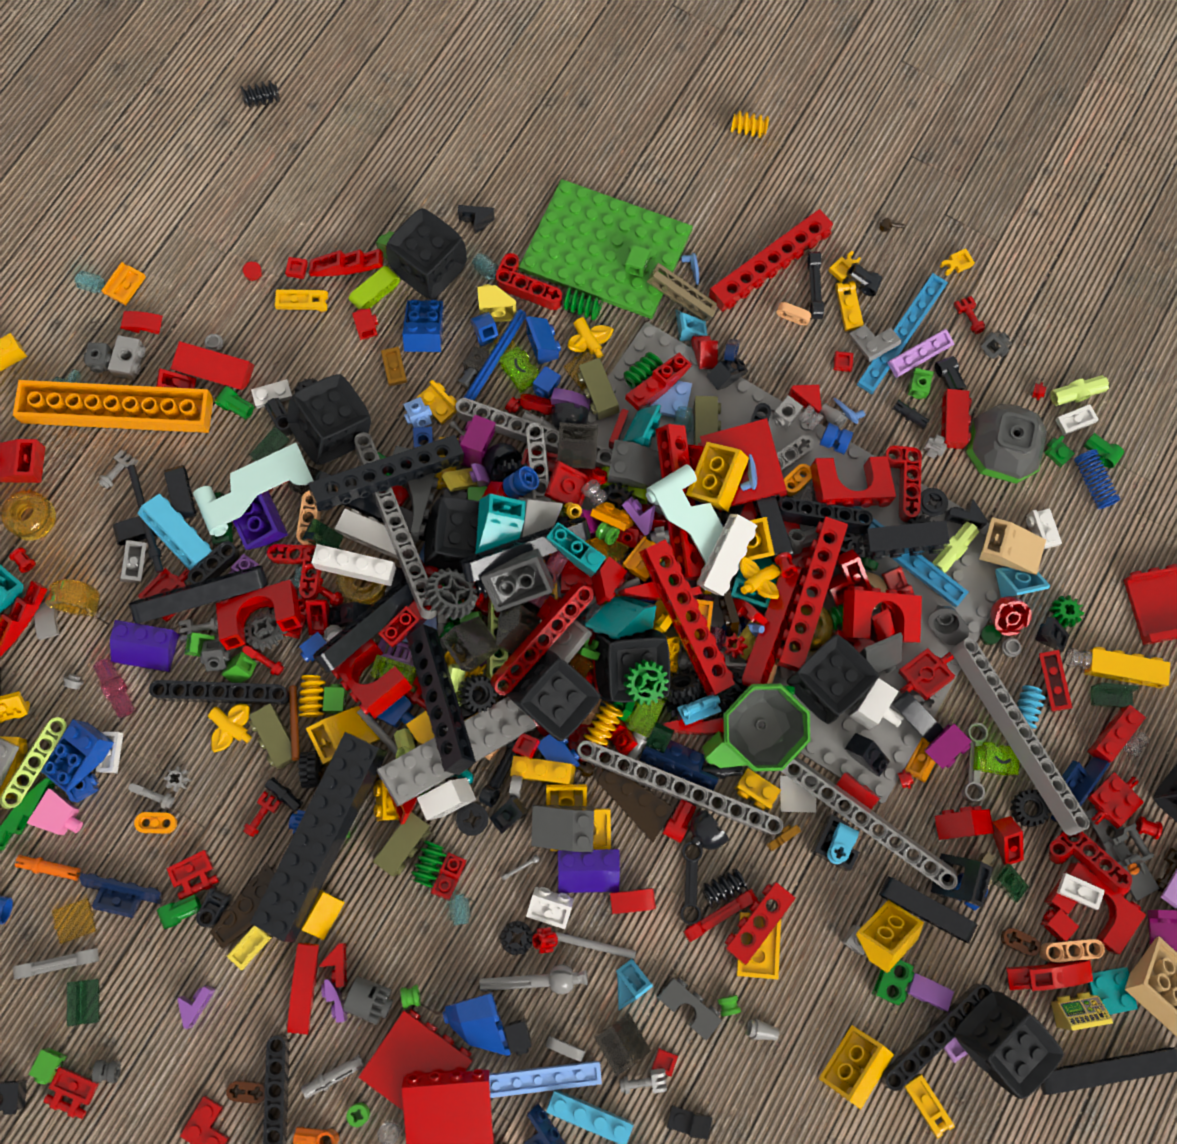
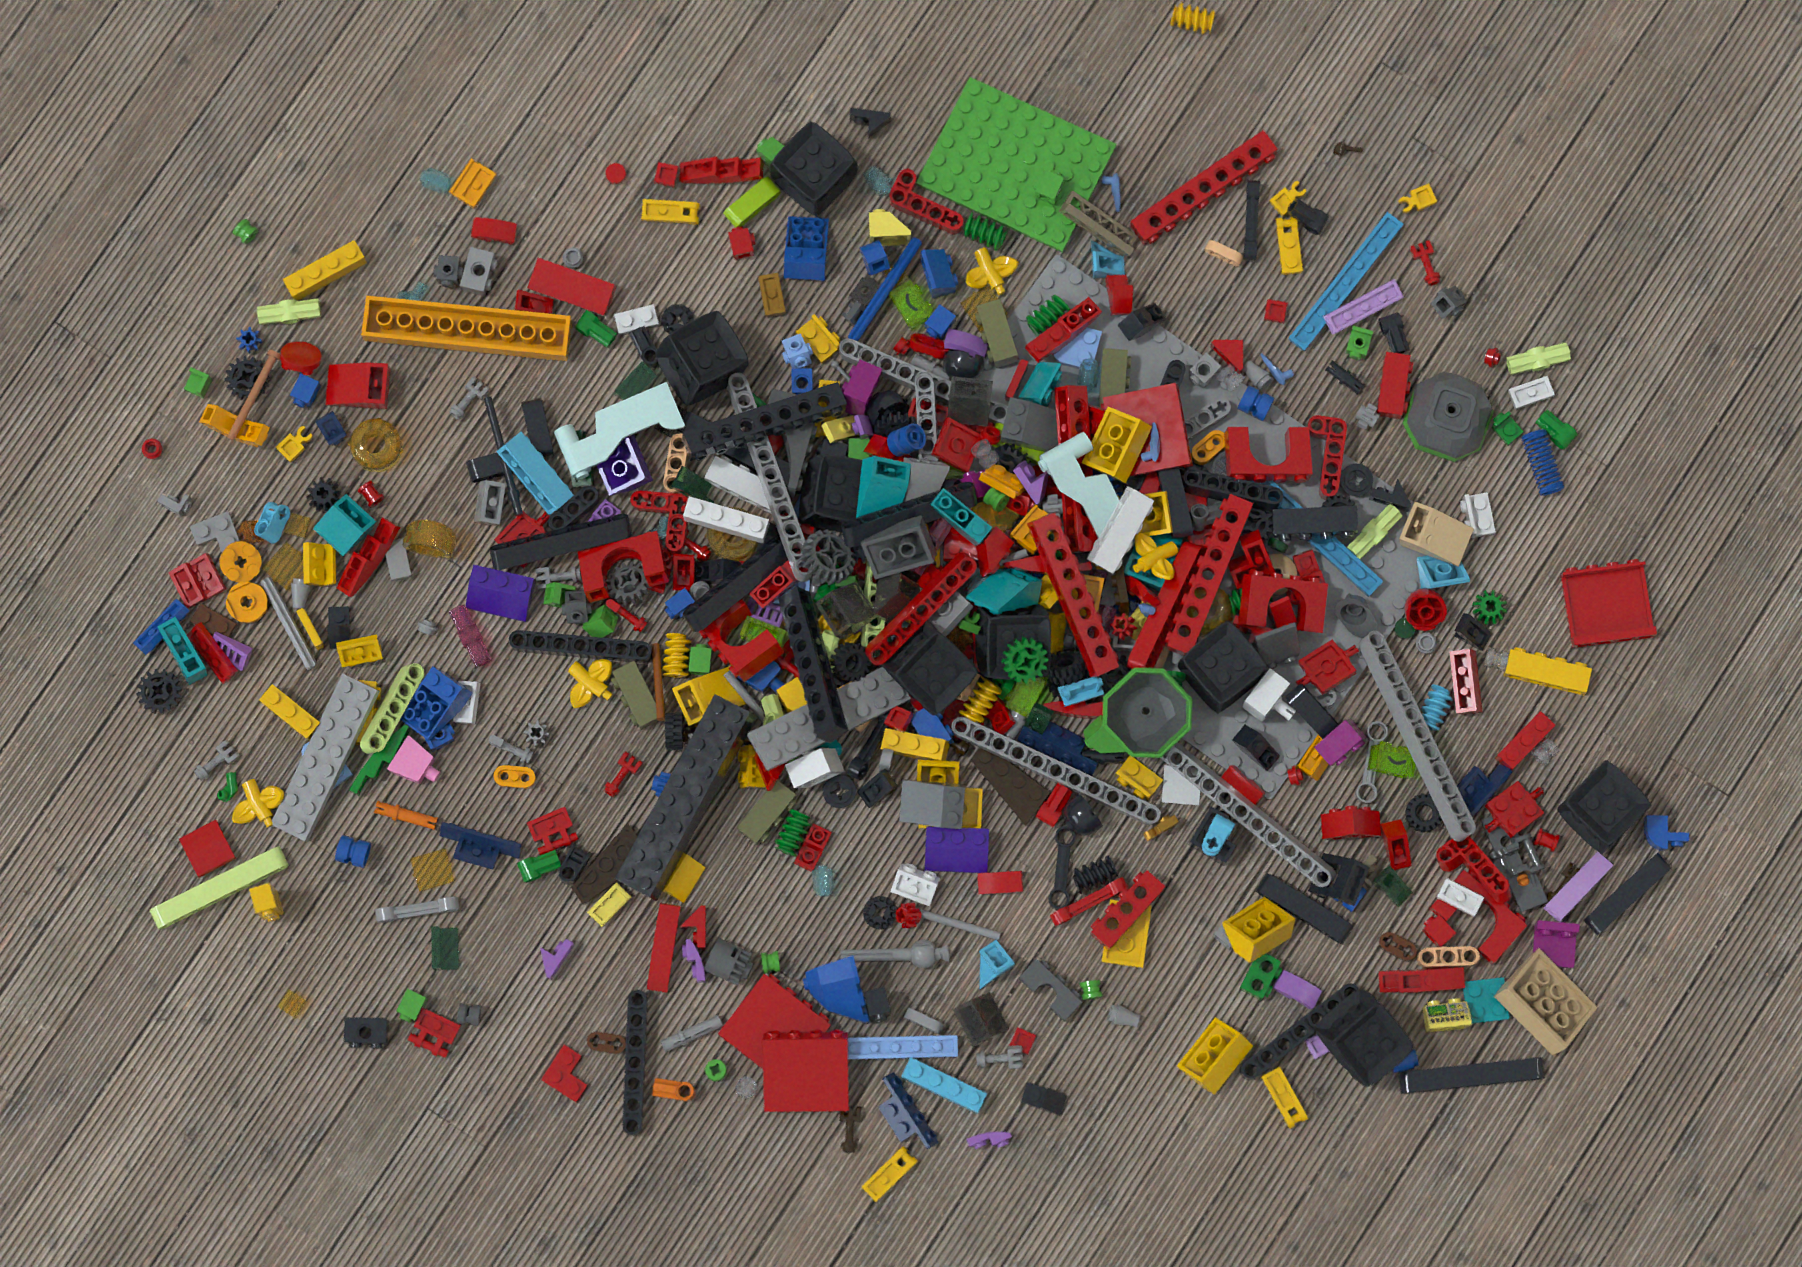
camera: 10 degrees right, 5 degrees up
black pin [264,777,303,813] -> none
light grey hinge [501,855,540,880] -> none
yellow pin [564,502,582,519] -> none
dark blue beam [724,339,740,361] -> none
red bush [775,552,798,578] -> none
light grey plate [849,325,901,362] -> none
clear green panel [1091,682,1139,708] -> none

